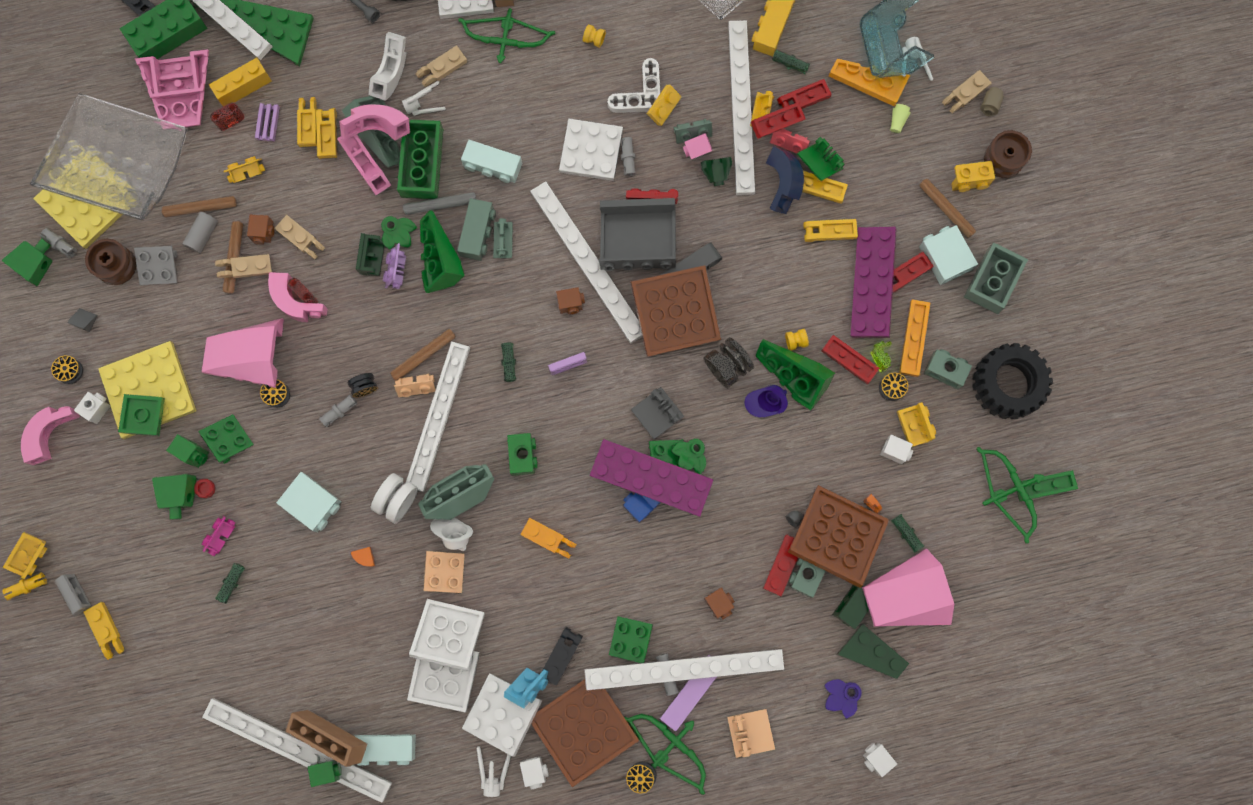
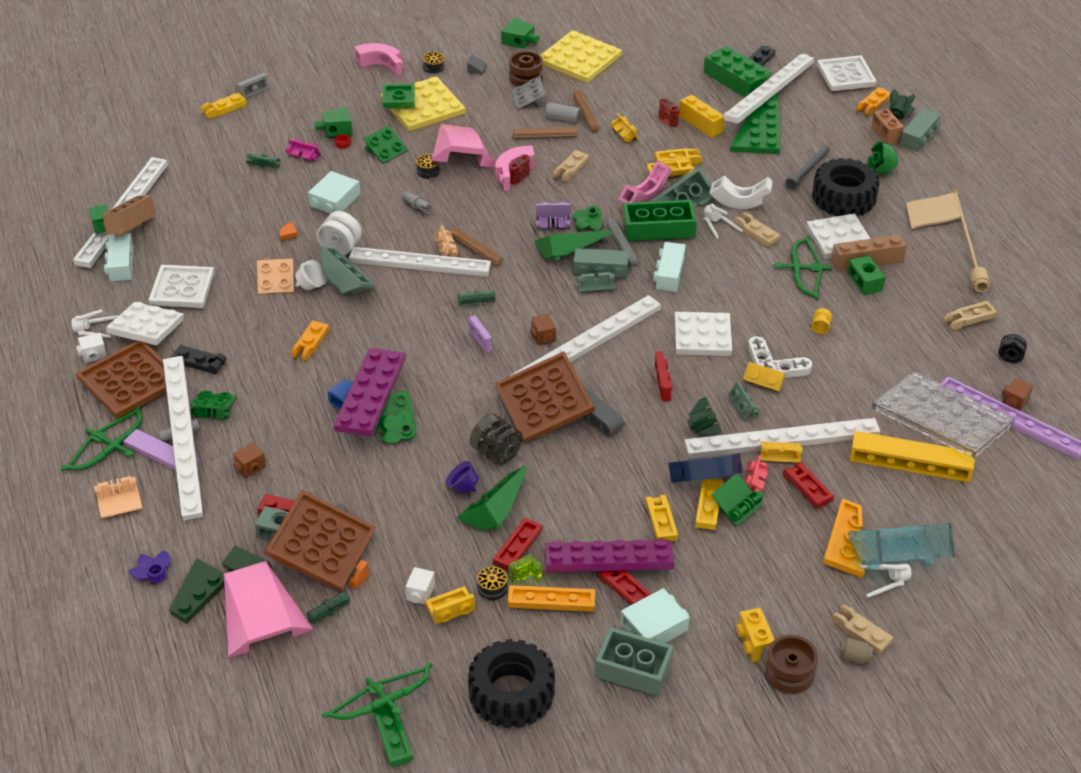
camera: 80 degrees right, 35 degrees down
yellow bracket [2,532,47,579] -> none
yellow pin [2,572,47,600] -> none
clear slope [30,93,188,221] -> none
light grey pin [40,228,77,258] -> none
white brick [74,392,110,424] -> none
bright pink wedge [135,49,209,130] -> none
green brick [166,434,210,468] -> none
tan hinge [215,254,272,278] -> none
dark orange brick [247,214,275,245] -> none
lavender tile [255,103,280,142] -> none
bright pink arch [339,104,410,140] -> none
black wheel [347,373,378,398] -> none
dark green hinge [356,233,384,276] -> none
white plate [409,599,485,671] -> none
medium azure bracket [504,668,548,709] -> none
green brick [507,433,538,476] -> none
dark grey panel [599,198,676,271] -> none
light grey pin [621,137,636,177] -> none
wheel [626,761,657,794] -> none
dark grey hinge [631,387,684,439] -> none
bright pink brick [683,133,713,159] -> none
red plate [750,102,806,139] -> none
clear green pin [772,49,810,74] -> none
yellow wheel [785,329,809,351] -> none
white brick [863,743,897,777] -> none
yellowish green cone [890,104,911,133] -> none
medium nougat axle [919,178,976,238] -> none
sand green brick [924,349,972,390] -> none

